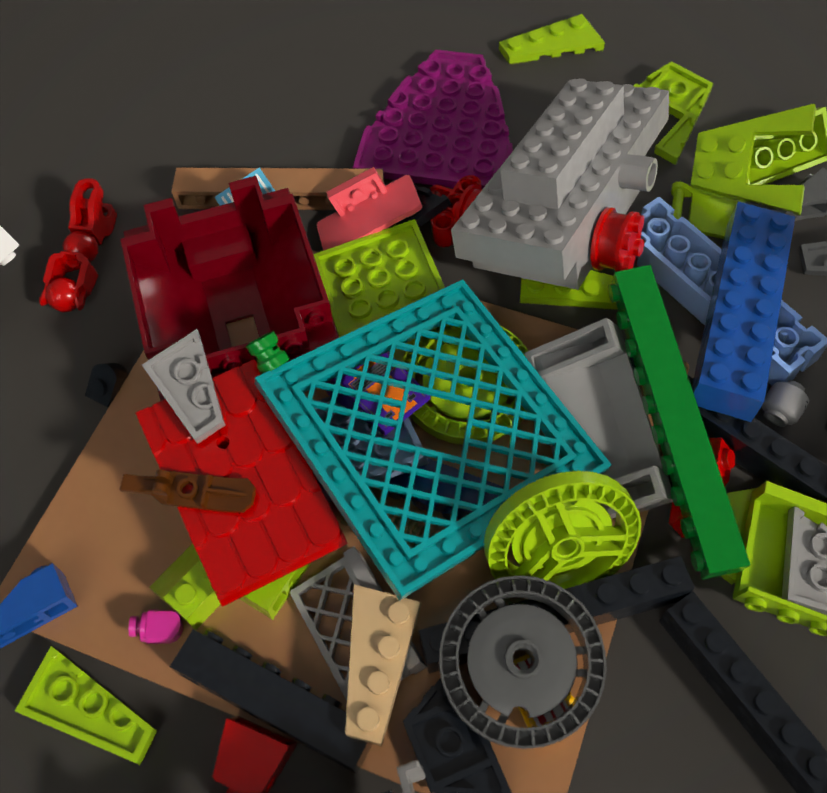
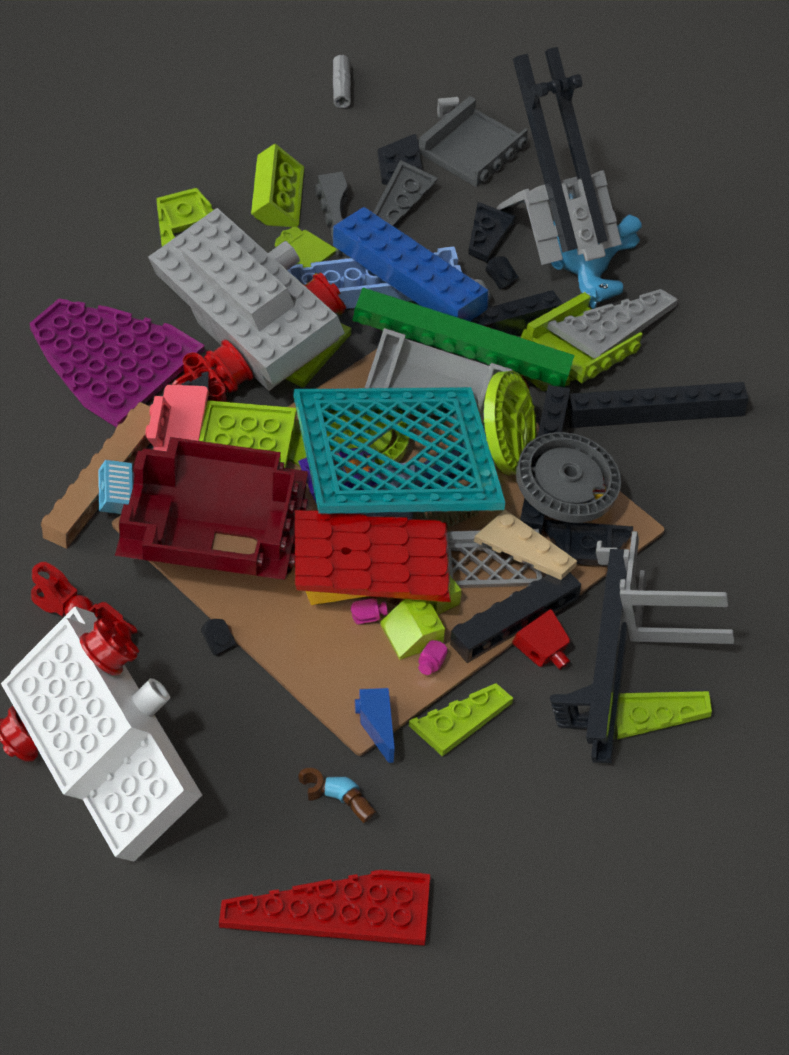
camera: 70 degrees left, 10 degrees down
reddish brown piece [120,470,256,513] -> none
light grey wing [142,329,225,444] -> none
green wheel [245,331,289,374] -> none
lime wing [499,14,605,64] -> none
lime wing [691,104,816,215] -> none

